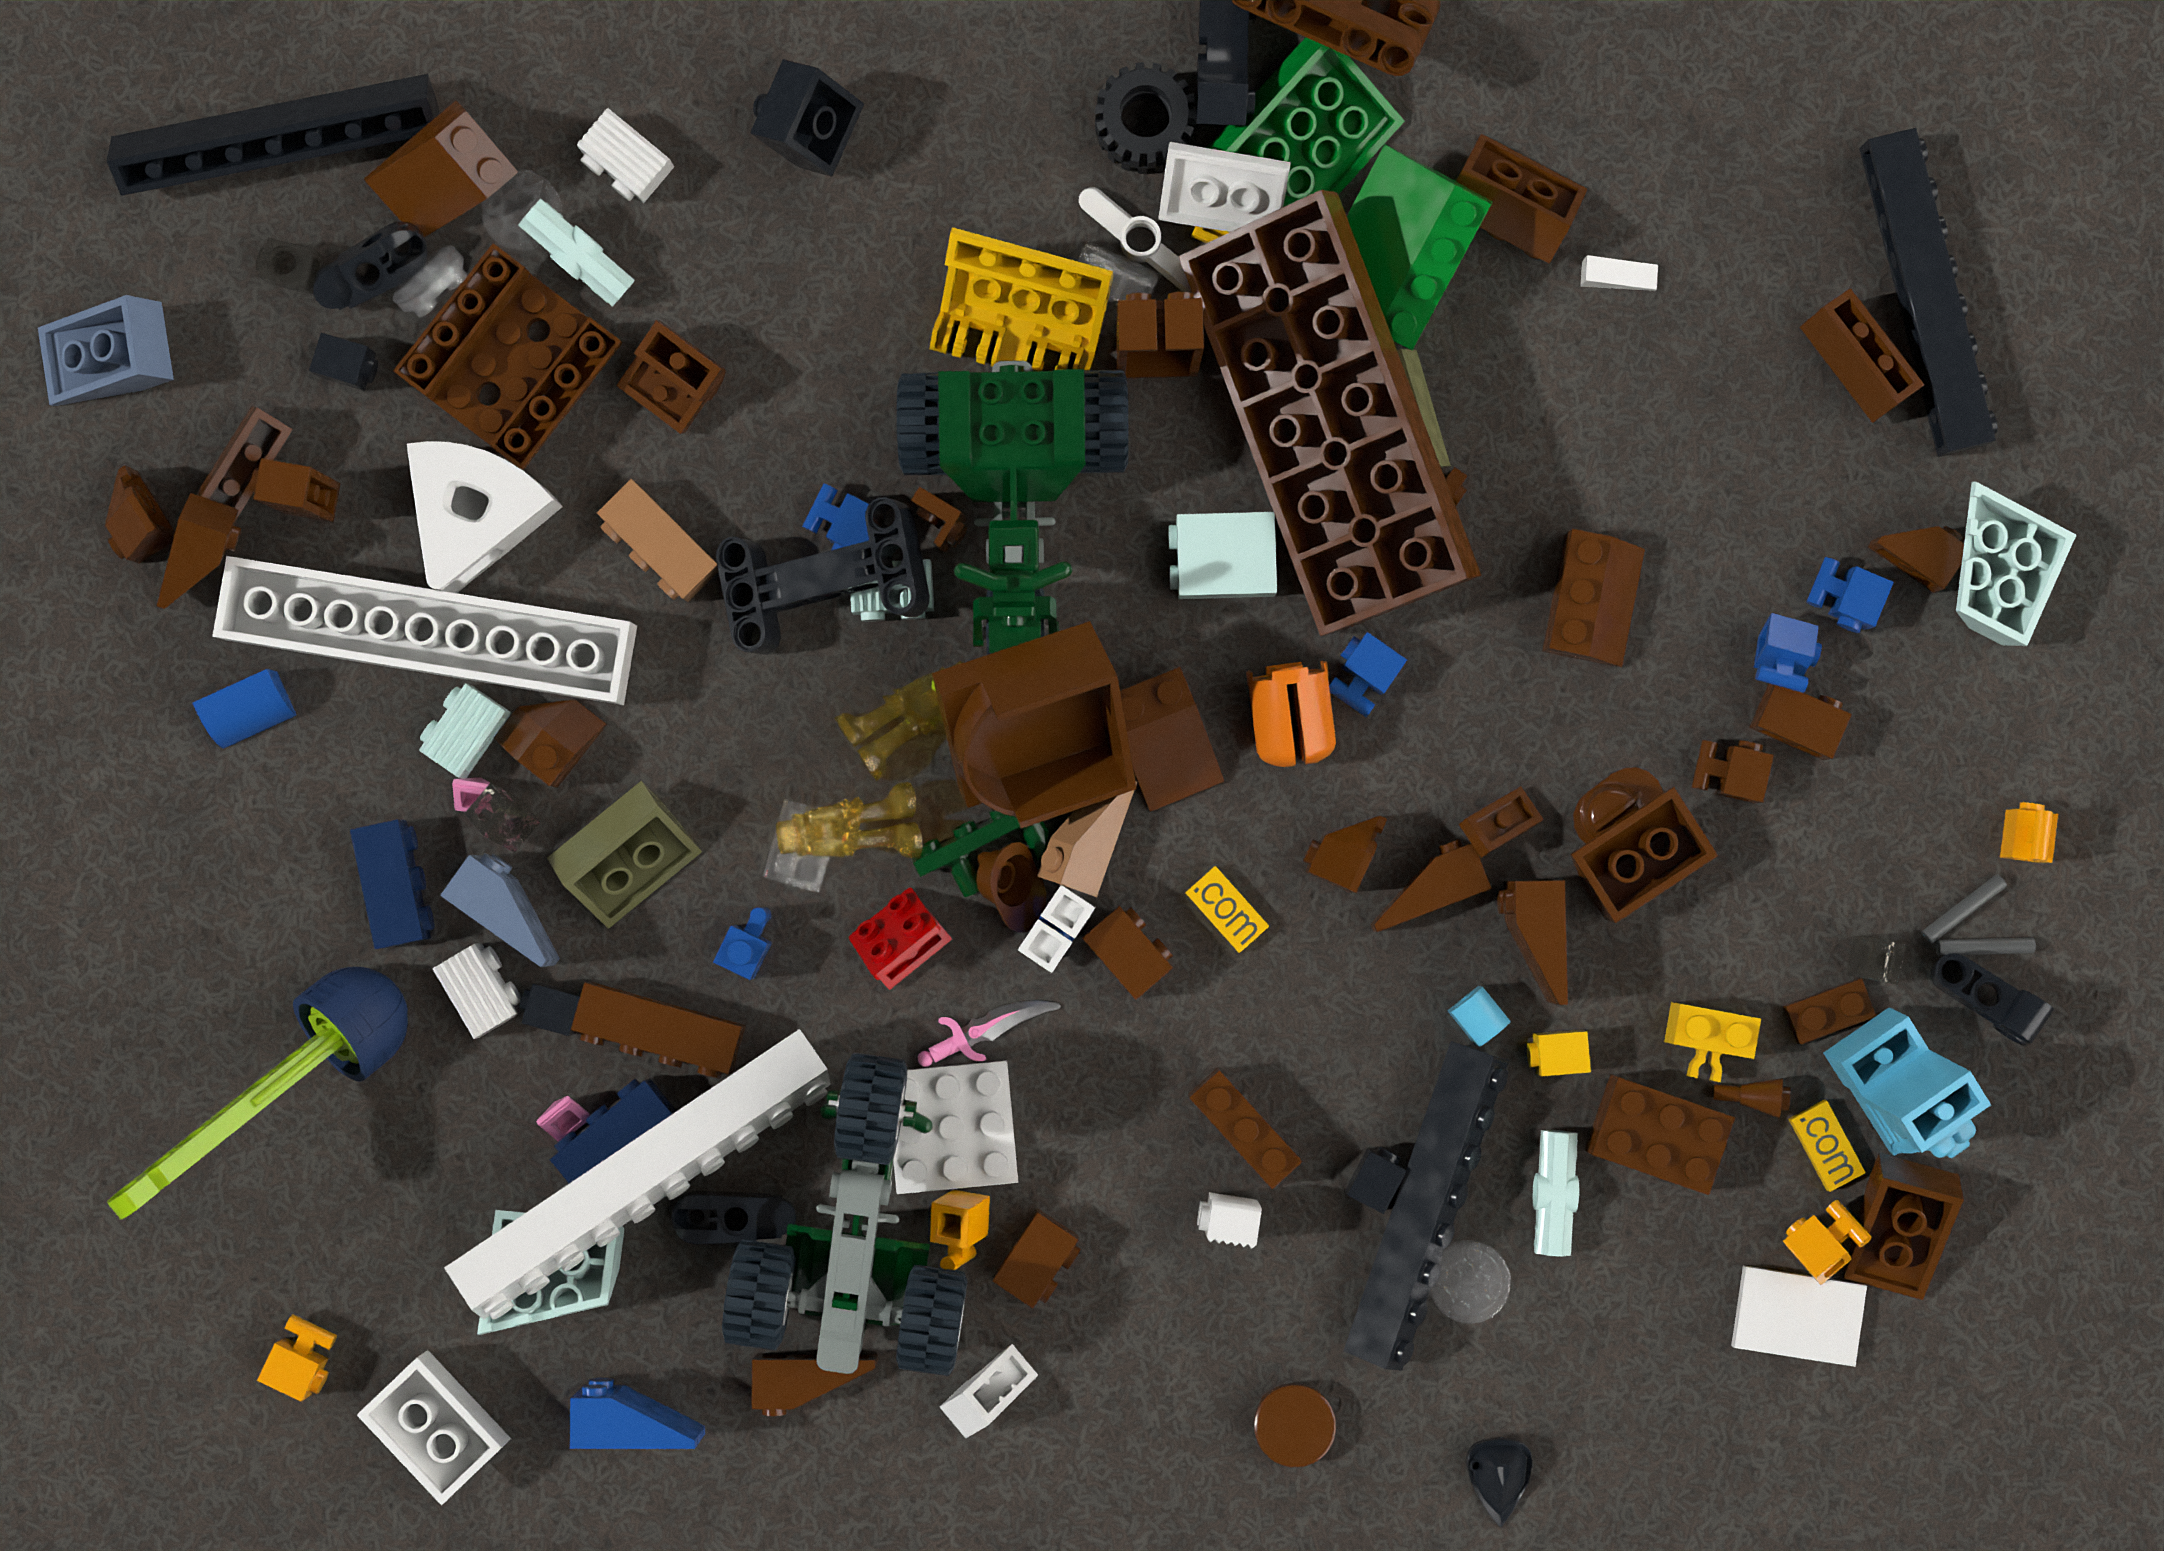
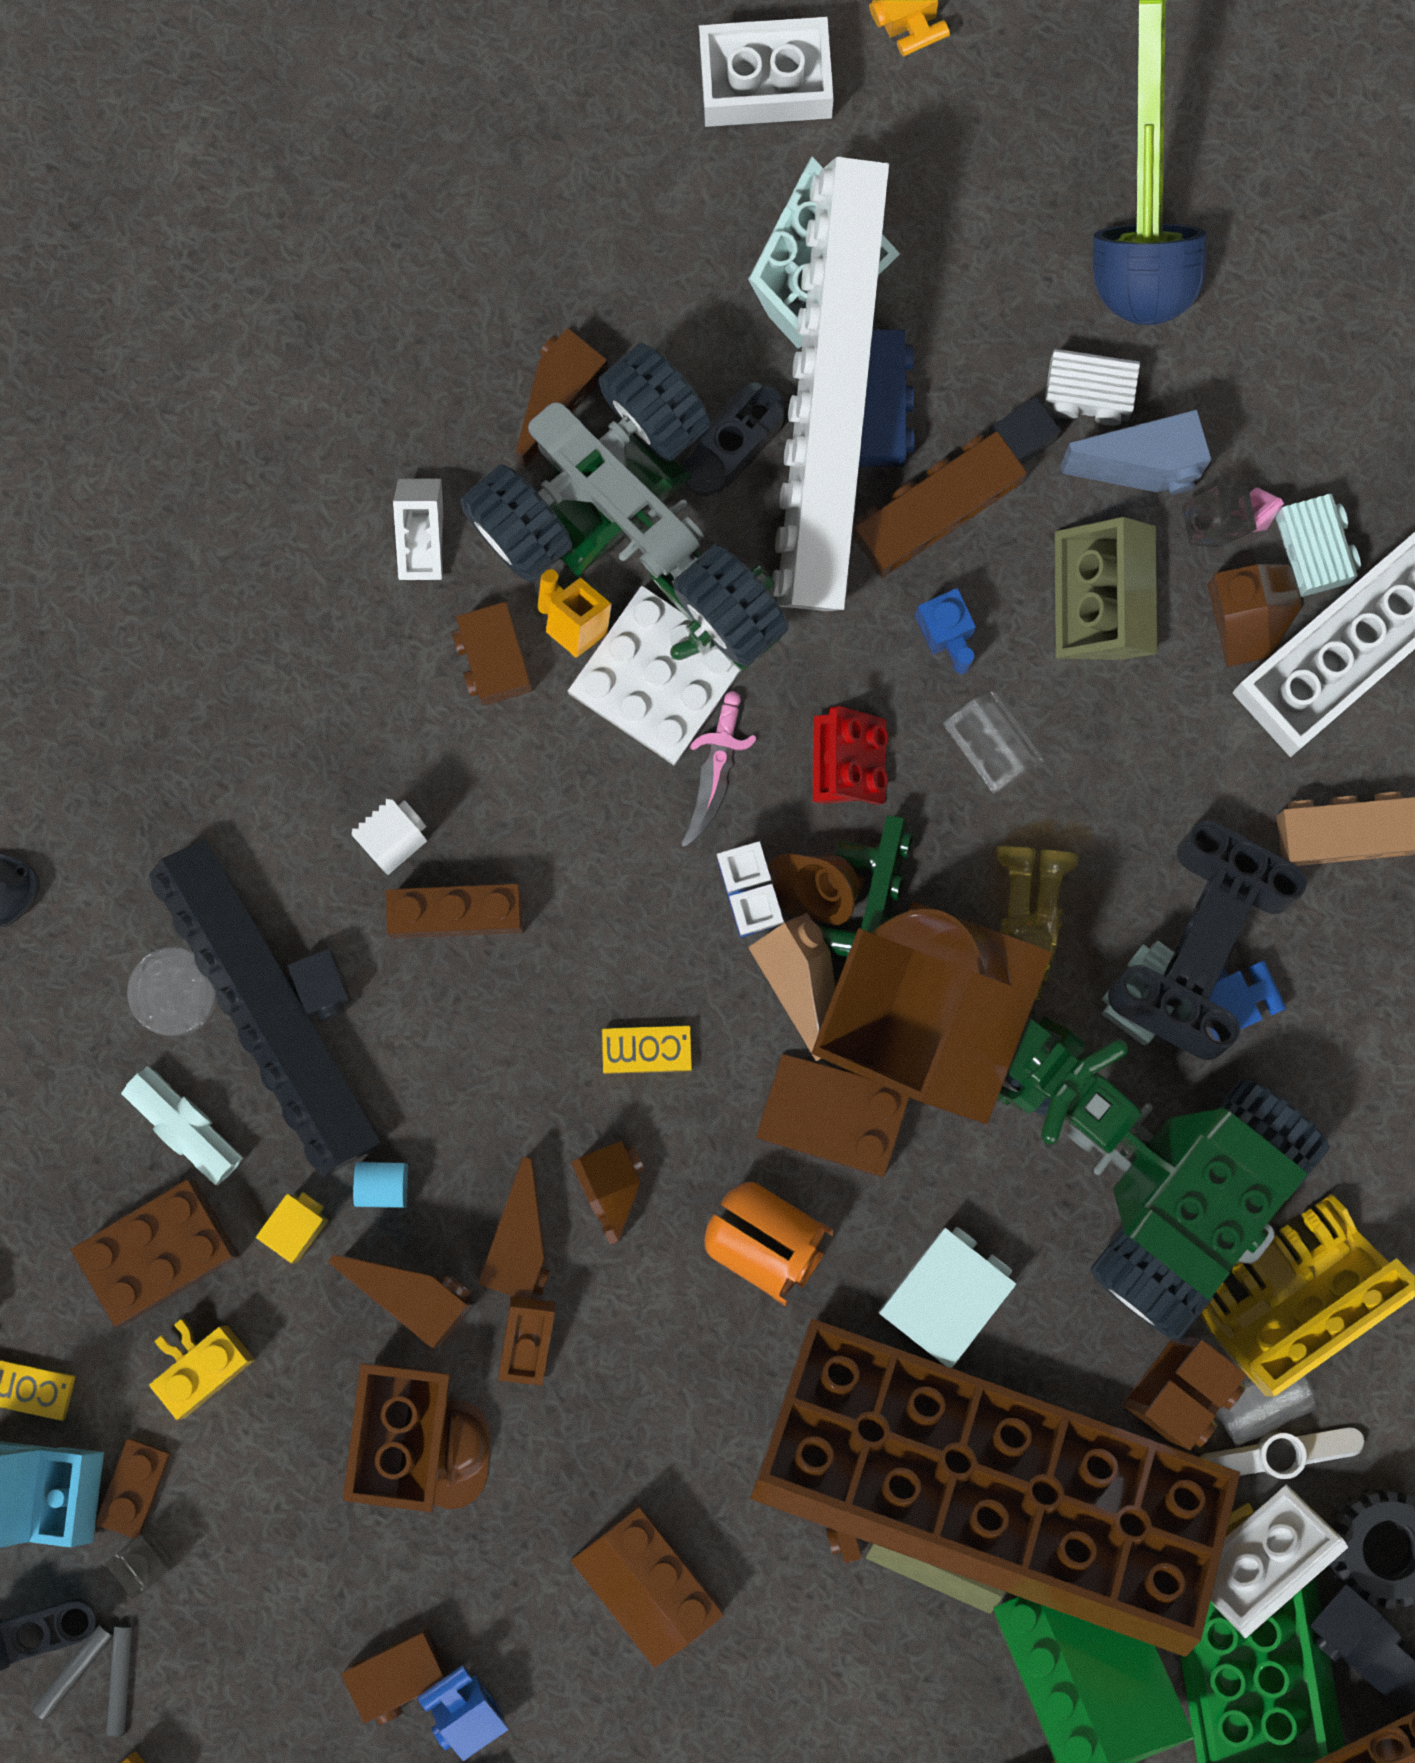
camera: 135 degrees right, 5 degrees down
dark blue brick [350,819,435,949] -> none
bright pink slope [536,1096,590,1142] -> none
blue slope [570,1378,705,1449] -> none
clear yellow piece [776,782,922,858] -> none
reddish brown bracket [911,486,968,552] -> none
reddish brown brick [1082,906,1173,1000] -> none
reddish brown tile [1254,1383,1336,1467] -> none
blue brick [1329,632,1407,717] -> none
reddish brown brick [1691,740,1774,804] -> none
reddish brown cone [1713,1078,1791,1118] -> none

